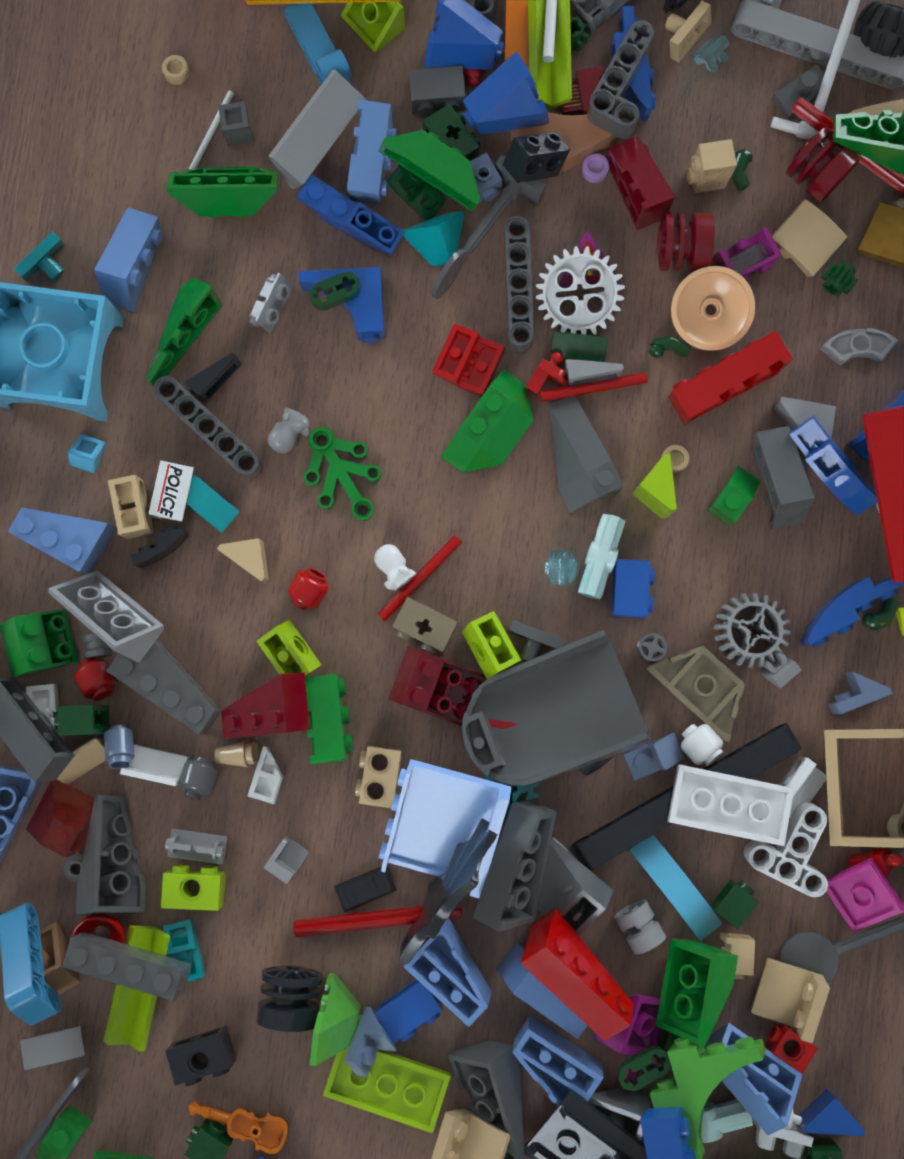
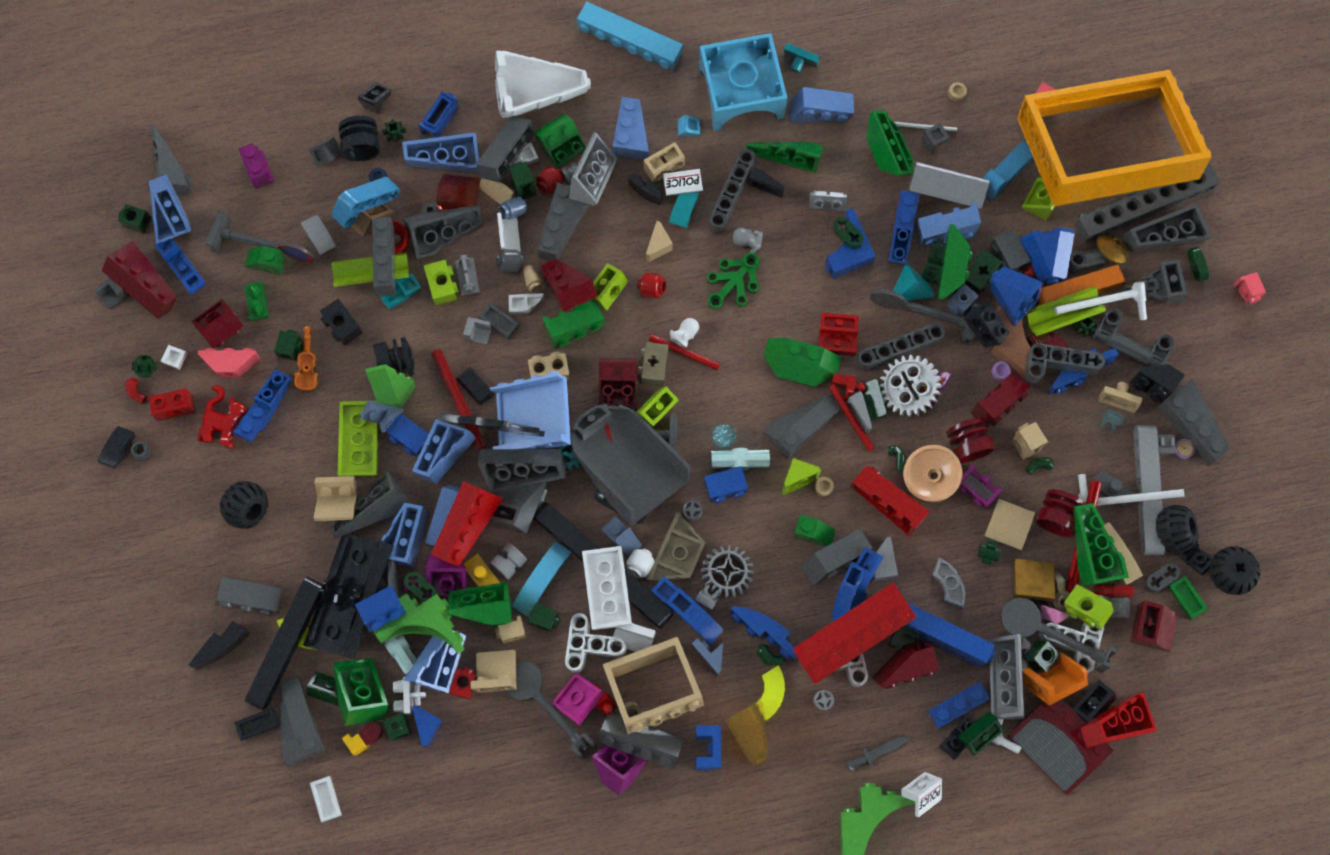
camera: 65 degrees right, 10 degrees down
none -> yellow tile [463,553,500,587]
none -> dark grey tile [478,303,520,340]
none -> blue slope [651,576,723,645]

